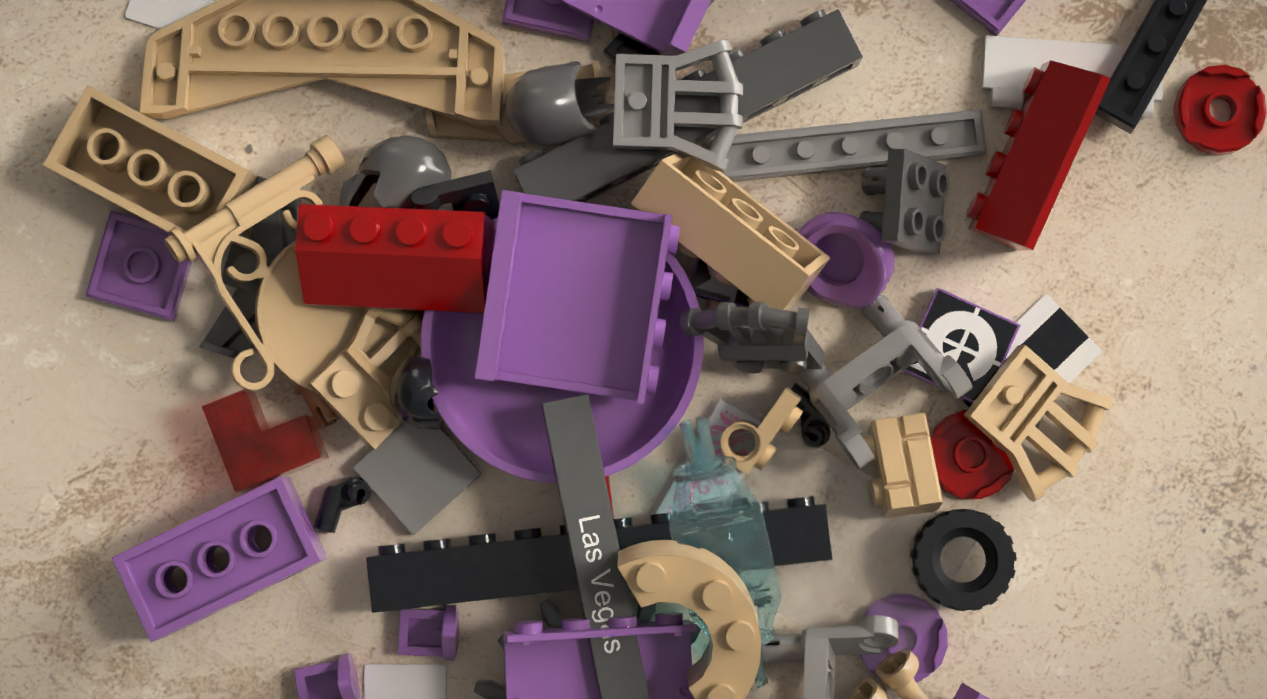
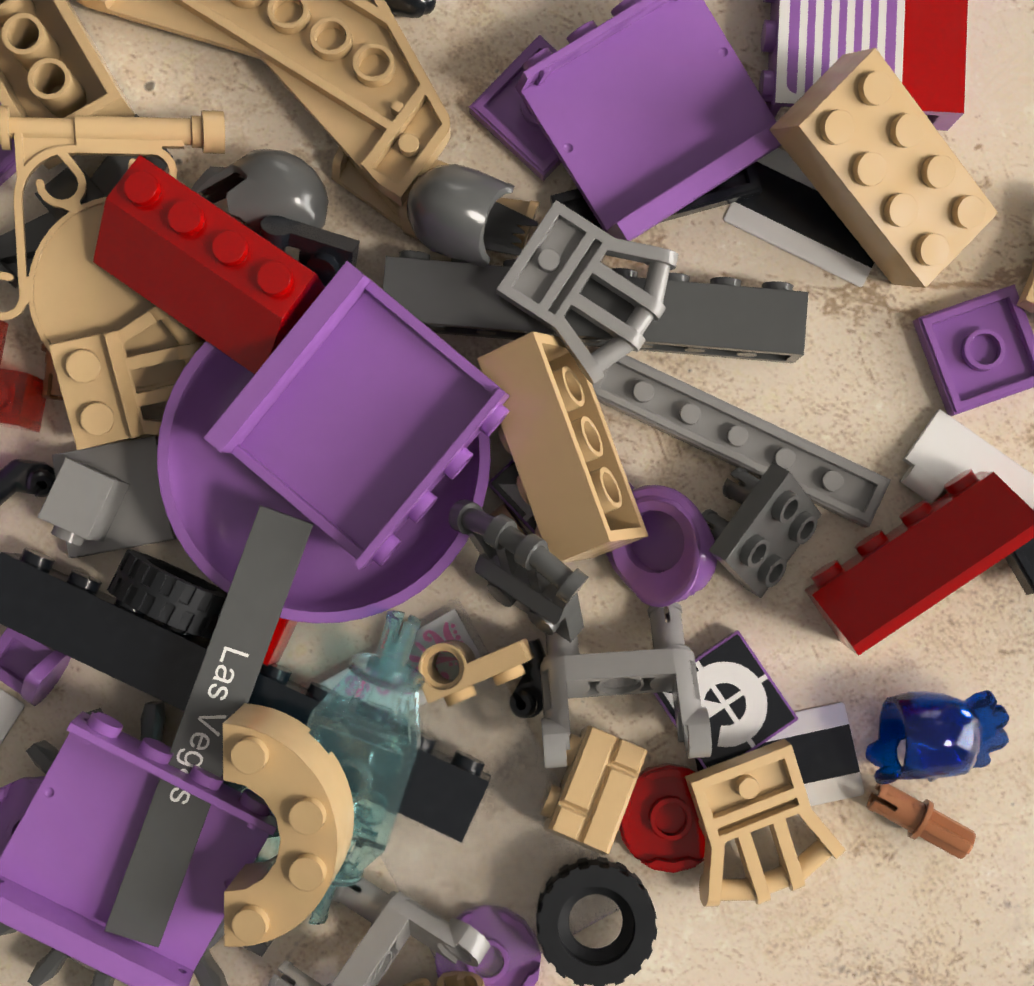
camera: 30 degrees right, 0 degrees up
black hair [389,356,441,429] -> none
none -> light grey brick [38,458,130,546]
none -> black tyre [107,549,227,639]
none -> clear blue piece [865,690,1010,784]
none -> nougat axle [866,779,976,859]

